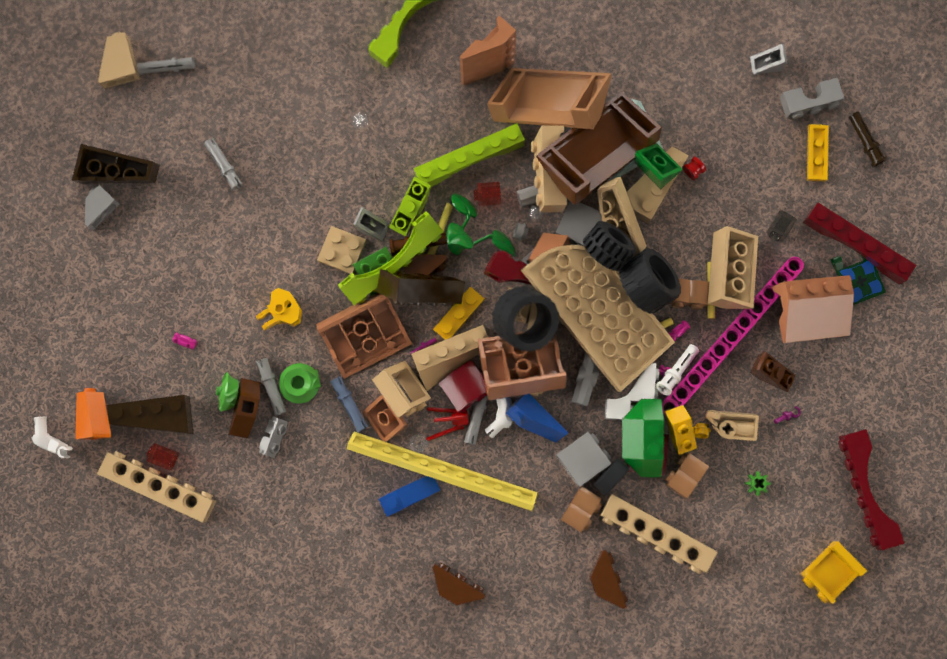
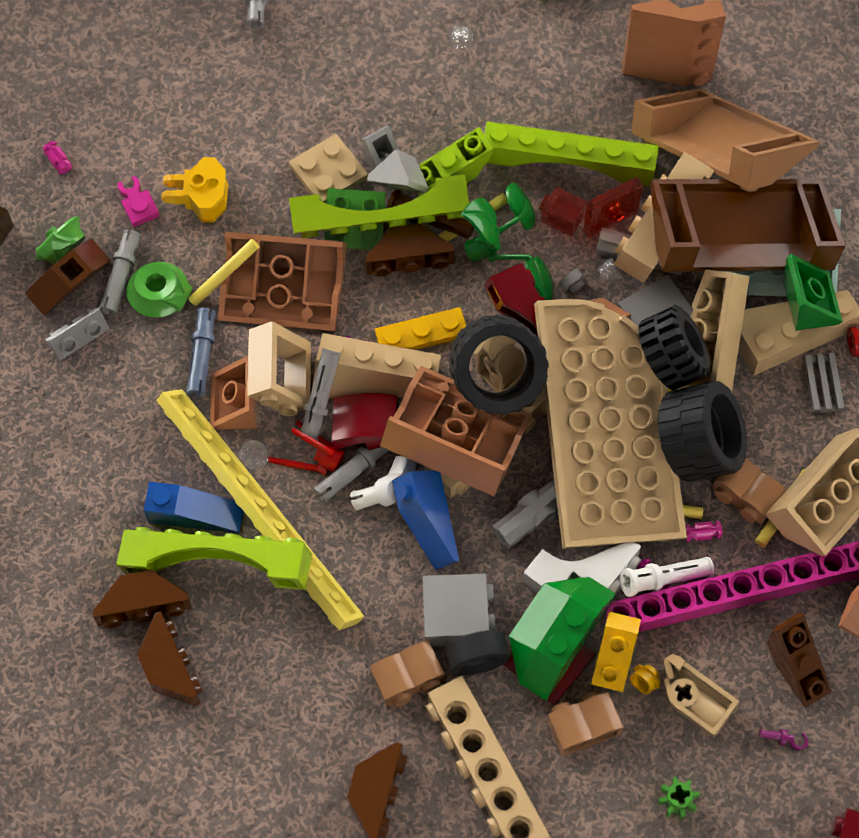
camera: 30 degrees right, 15 degrees down
dark brown wedge [377,269,465,307] -> none
none -> reddish brown slope [92,570,192,629]
none -> lime arch [116,527,312,590]
none -> dark pink plate [118,176,160,228]
none -> light yellow bar [188,239,260,306]
none -> light grey pin [301,348,341,441]
none -> light grey slope [367,149,429,193]
none -> clear red plate [583,177,643,238]
none -> light grey tile [803,353,844,414]

